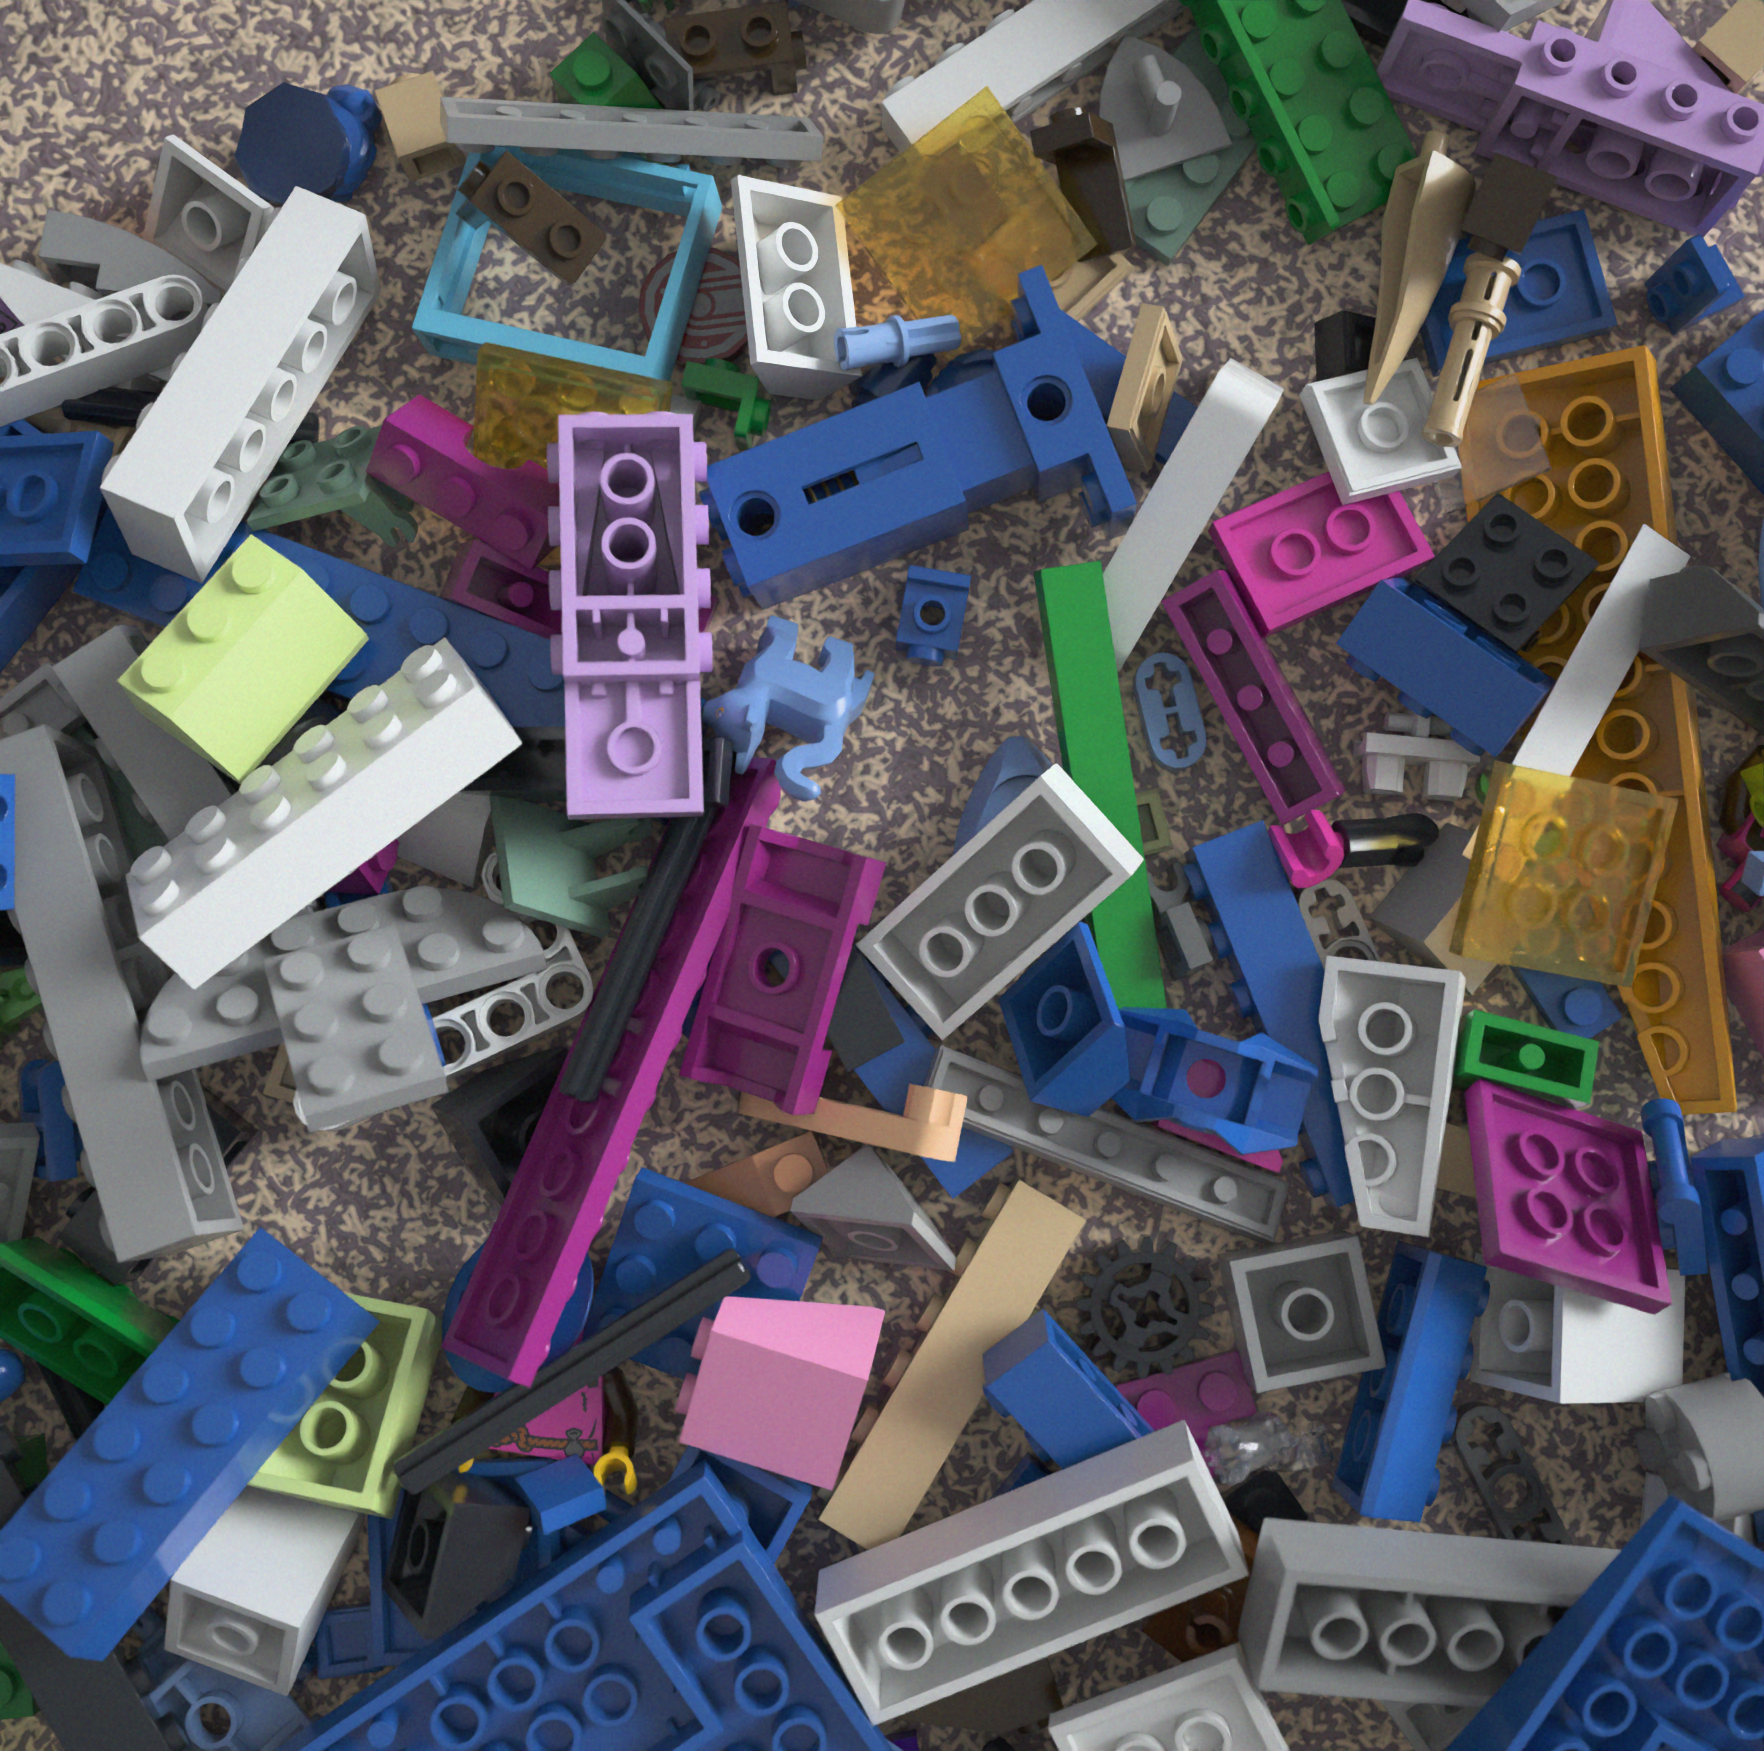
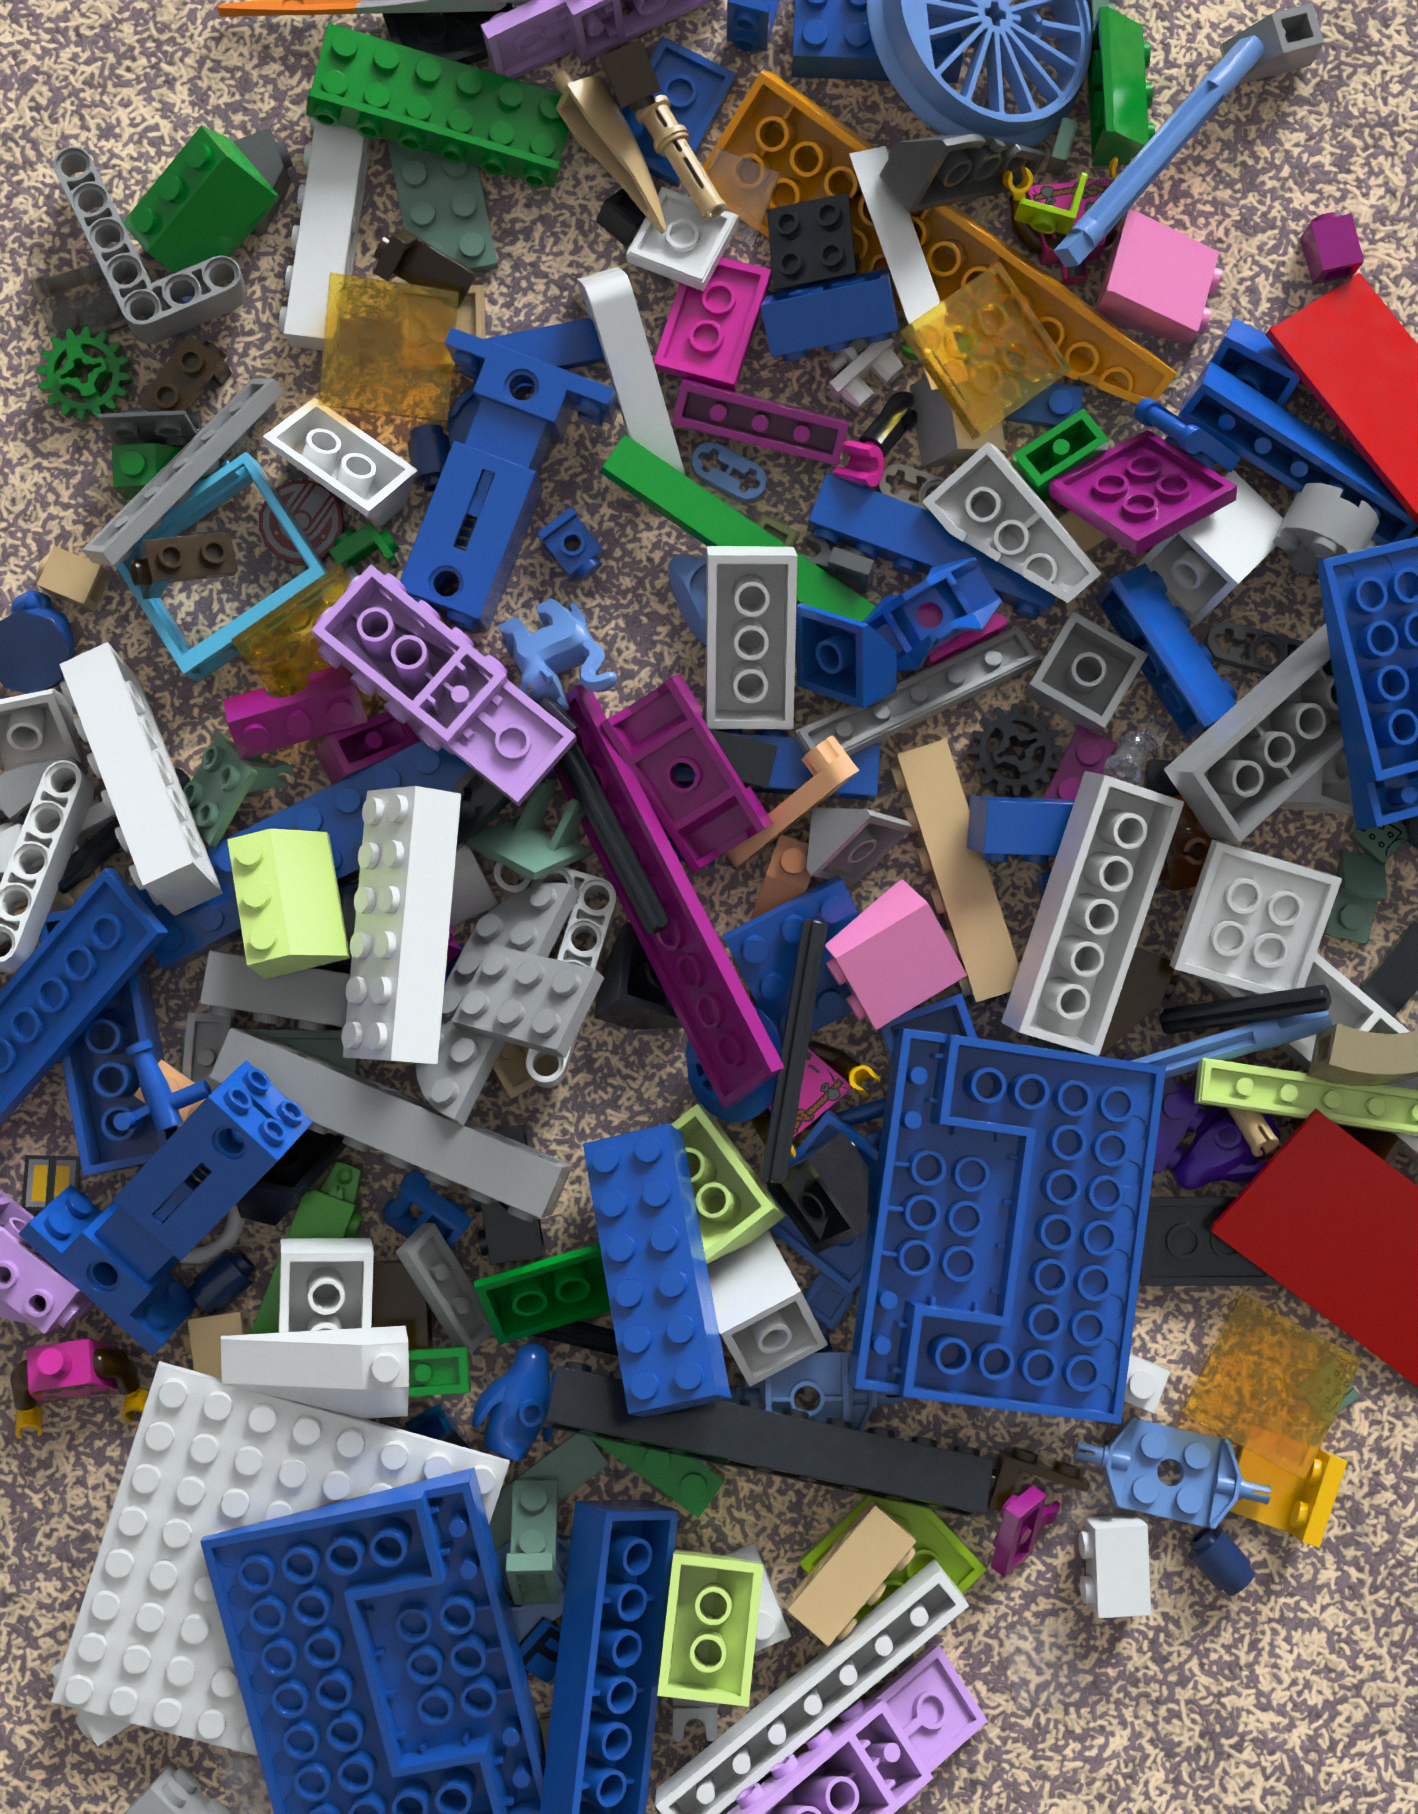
camera: 50 degrees left, 0 degrees up
blue tile [515,1453,606,1535] -> none
light blue axle [834,315,961,370] -> none
light grey shield [1099,34,1232,182] -> none
tan tile [1107,303,1183,473] -> none

